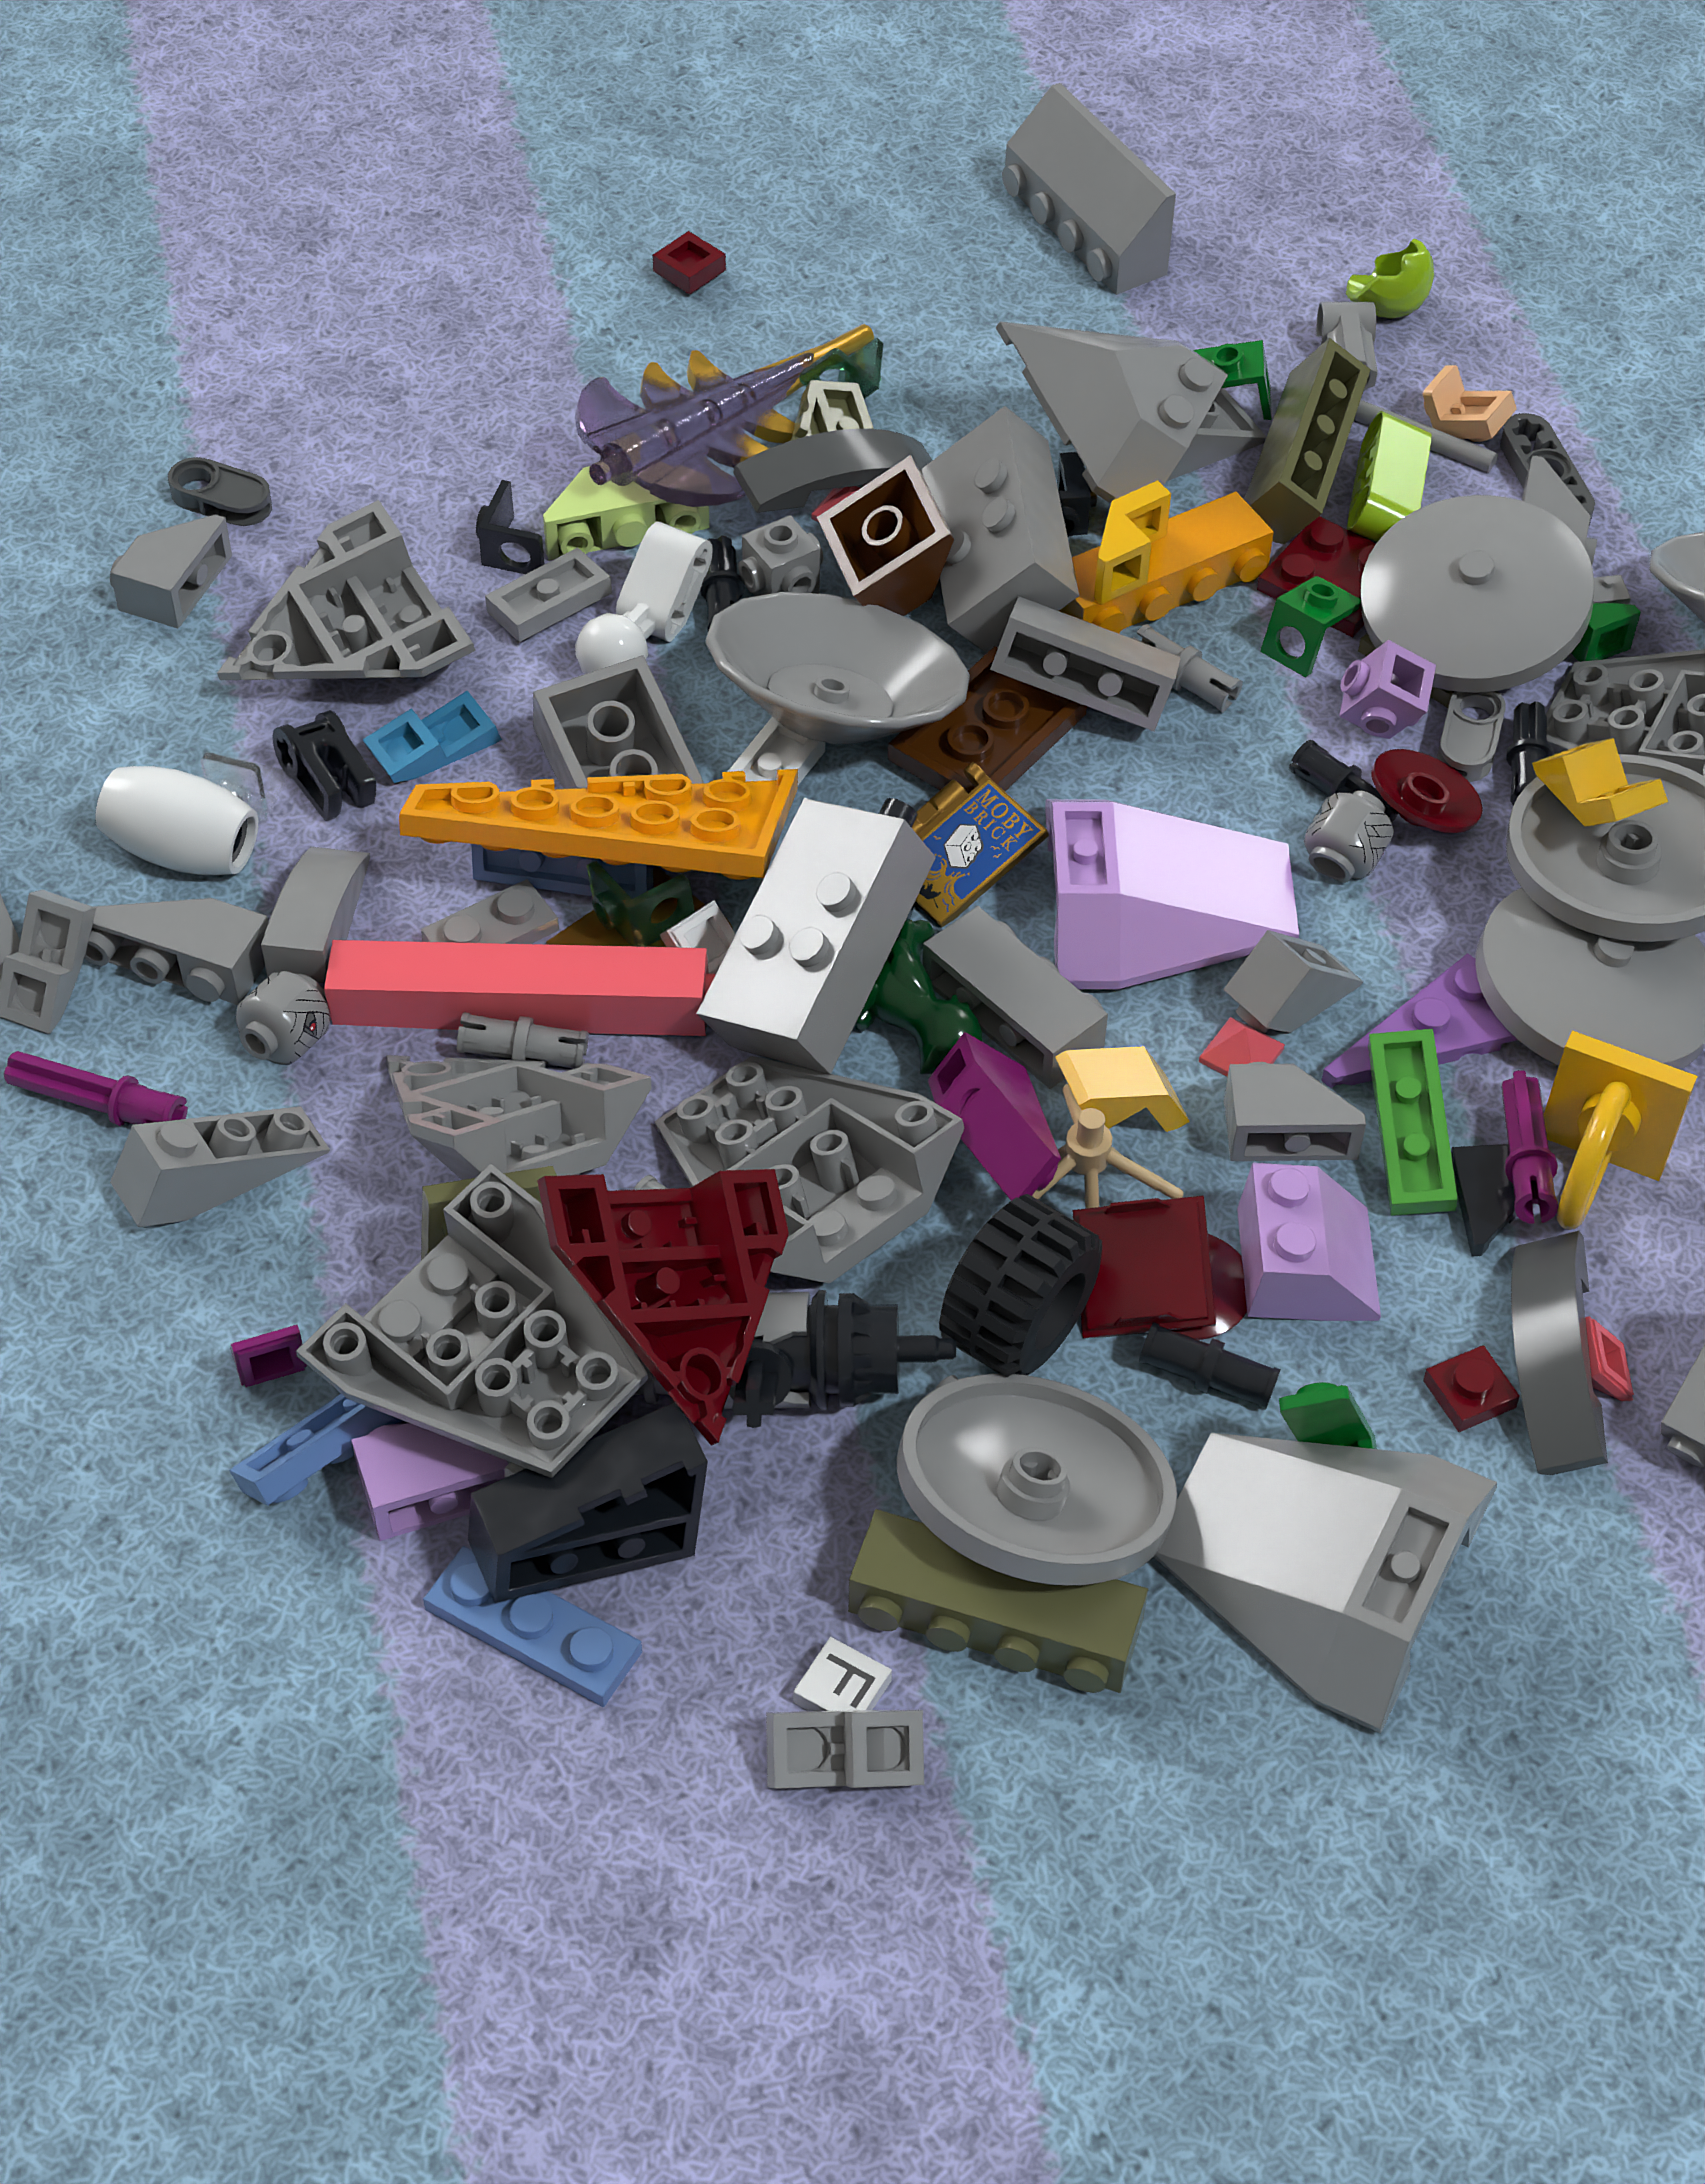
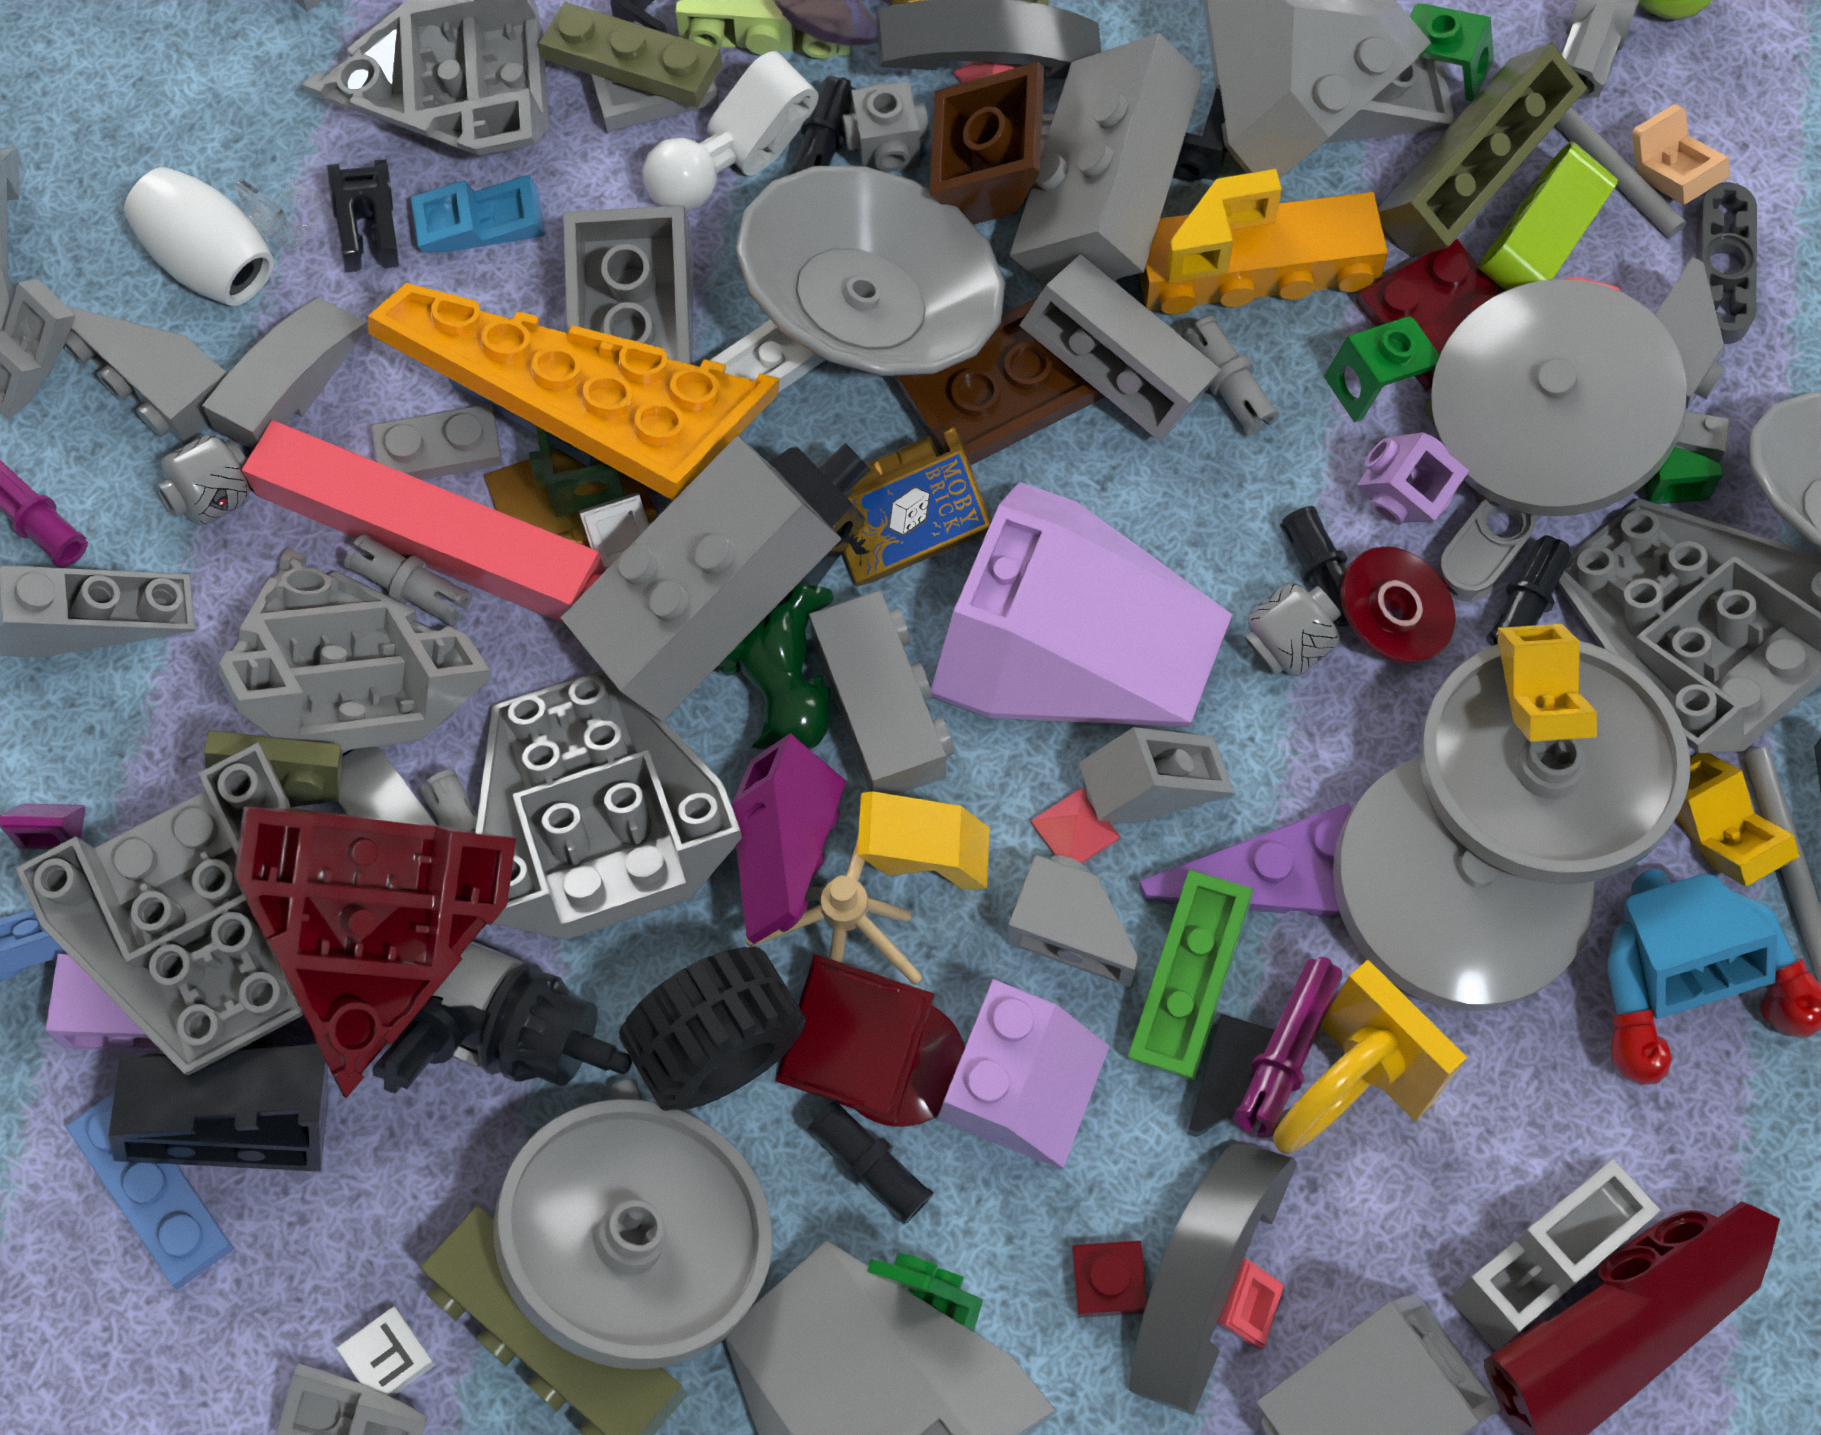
camera: 25 degrees right, 15 degrees up
none -> olive plate [539,1,722,108]

